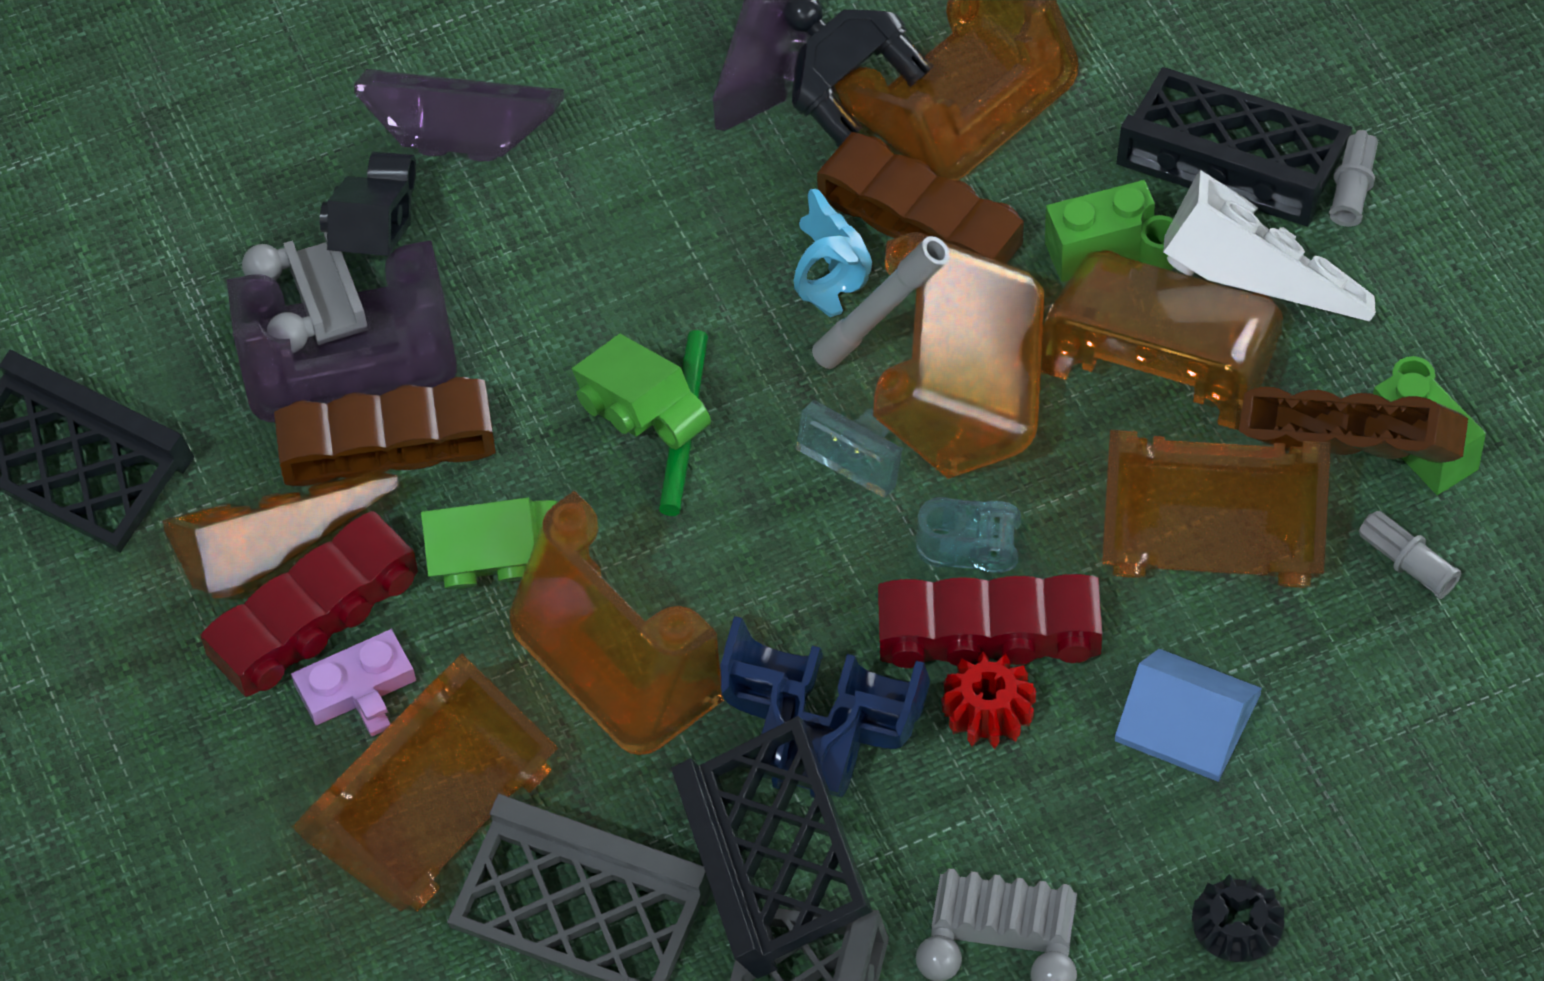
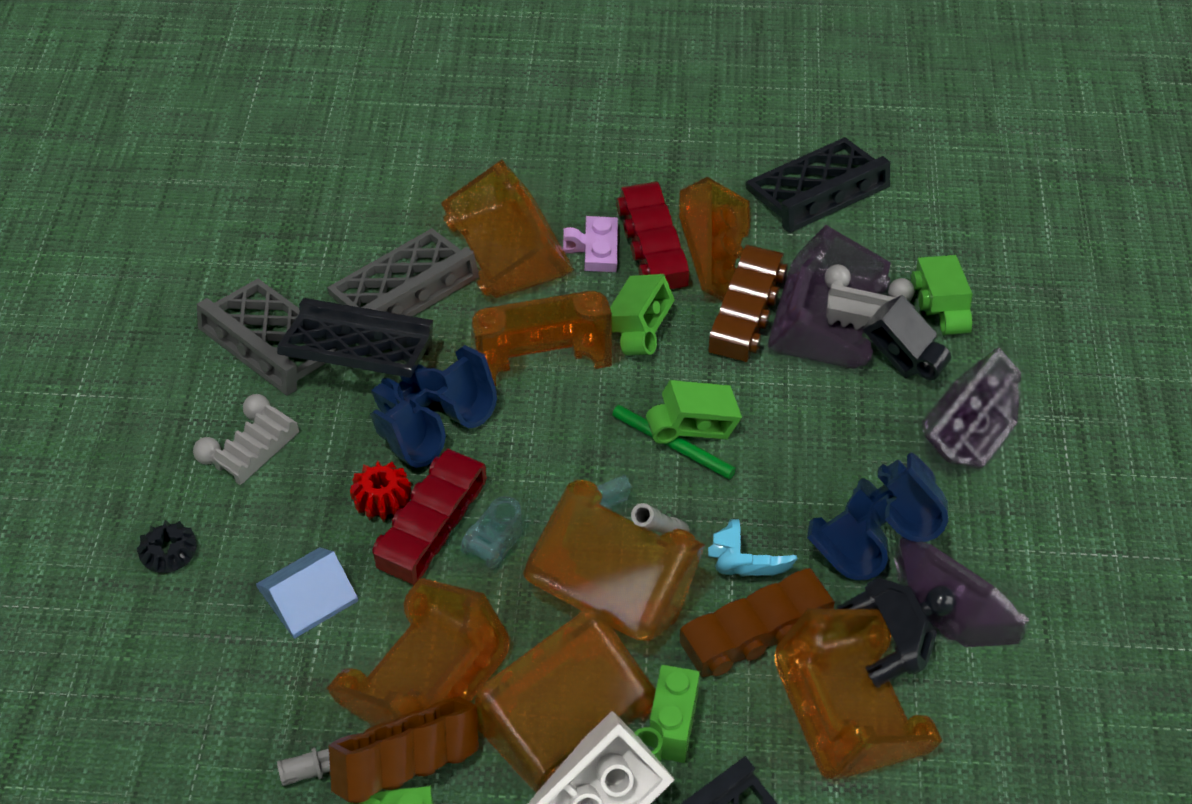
camera: 115 degrees right, 5 degrees down
none -> dark blue piece [807,452,948,580]
none -> bright green hinge [911,255,972,335]

